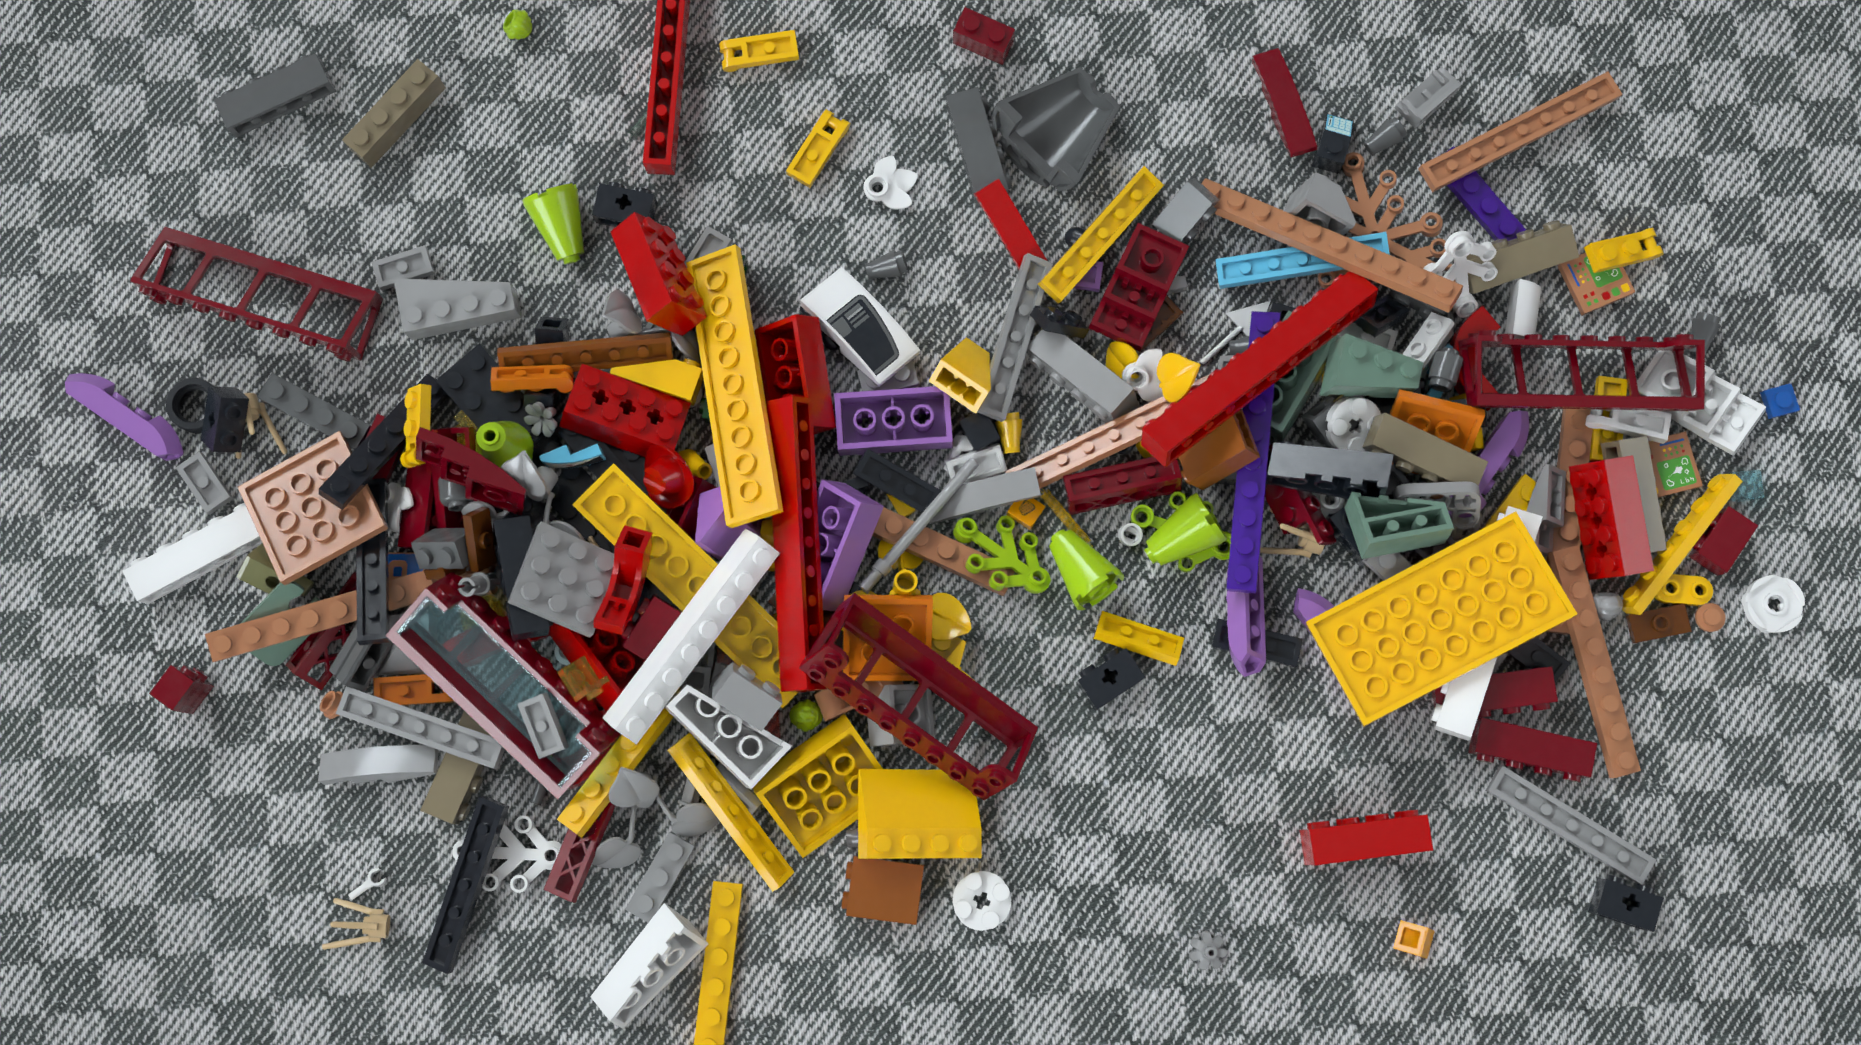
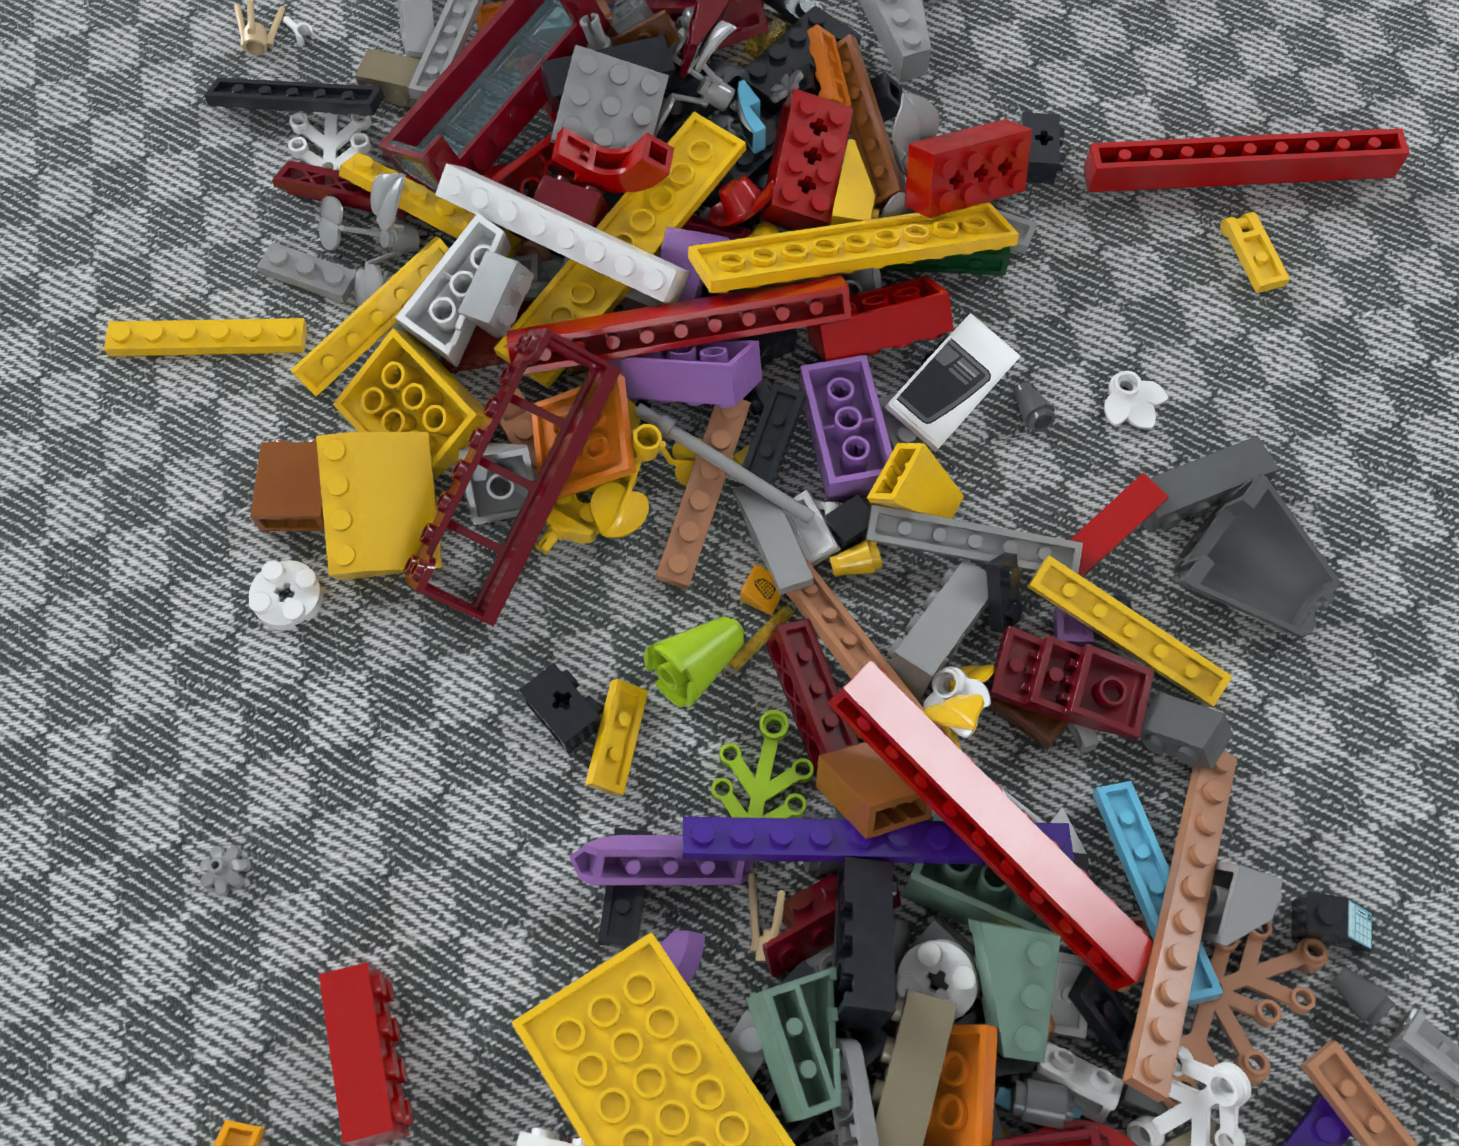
camera: 80 degrees right, 15 degrees down
lime cone [476,421,534,468] -> none
lime piece [503,9,532,40] -> none
light grey plate [517,692,569,759] -> none
lime cone [522,183,584,265] -> none
clear yellow bracket [557,656,610,702] -> none
white wedge [590,903,708,1029] -> none
yellow plate [786,109,851,188] -> none
lime piece [789,699,823,732] -> none
dark red brick [953,7,1015,65] -> none
lime plant [953,515,1051,594] -> none
white hinge [1118,523,1143,546] -> none
lime cone [1144,492,1228,566] -> none
dark red slope [1252,48,1317,158] -> none

